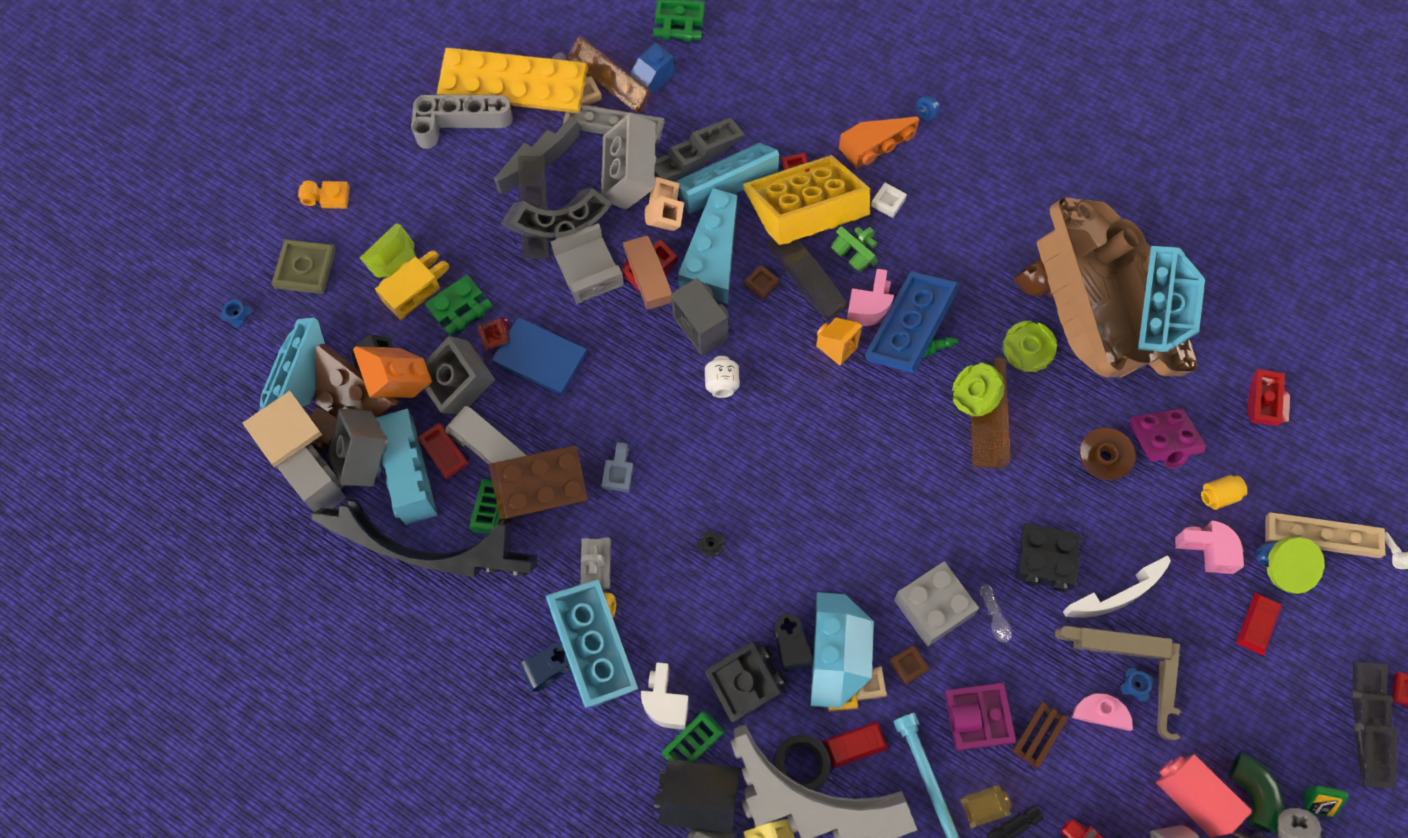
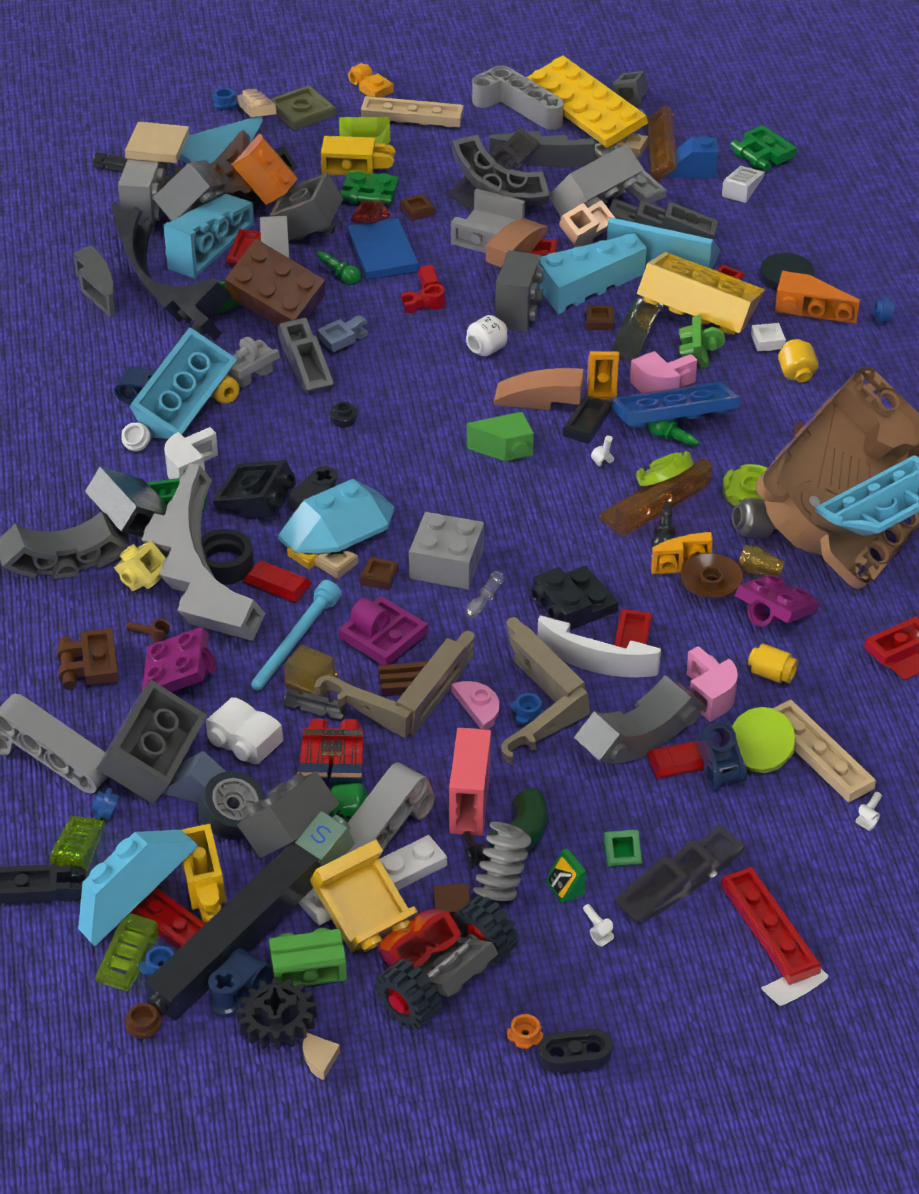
camera: 45 degrees right, 25 degrees down
none -> dark grey slope [73,245,116,317]
none -> black axle [93,153,128,172]
none -> white plate [122,423,151,451]
none -> tan plate [236,89,276,117]
none -> dark grey slope [278,318,334,393]
none -> dark tan hinge [314,631,474,738]
none -> green bar [316,251,361,285]
none -> tan plate [361,96,464,127]
none -> reddish brown tile [400,194,435,222]
none -> red bar [401,264,446,313]
none -> bright green slope [467,412,534,461]
none -> nougat slope [494,368,584,411]
none -> black tile [562,395,612,444]
none -> dark grey brick [574,675,705,764]
none -> white hand [583,904,614,947]
none -> white hand [591,436,614,467]
none -> green slope [602,829,642,867]
none -> dark grey brick [613,71,649,106]
none -> red tile [614,609,652,648]
none -> black bar [651,502,675,547]
none -> light orange slope [651,532,713,574]
none -> dark blue piece [697,722,747,790]
none -> white slope [722,166,765,203]
none -> flat silver head [732,498,776,538]
none -> clear yellow cone [738,544,785,577]
none -> black tile [760,253,815,290]
none -> yellow head [778,339,819,383]

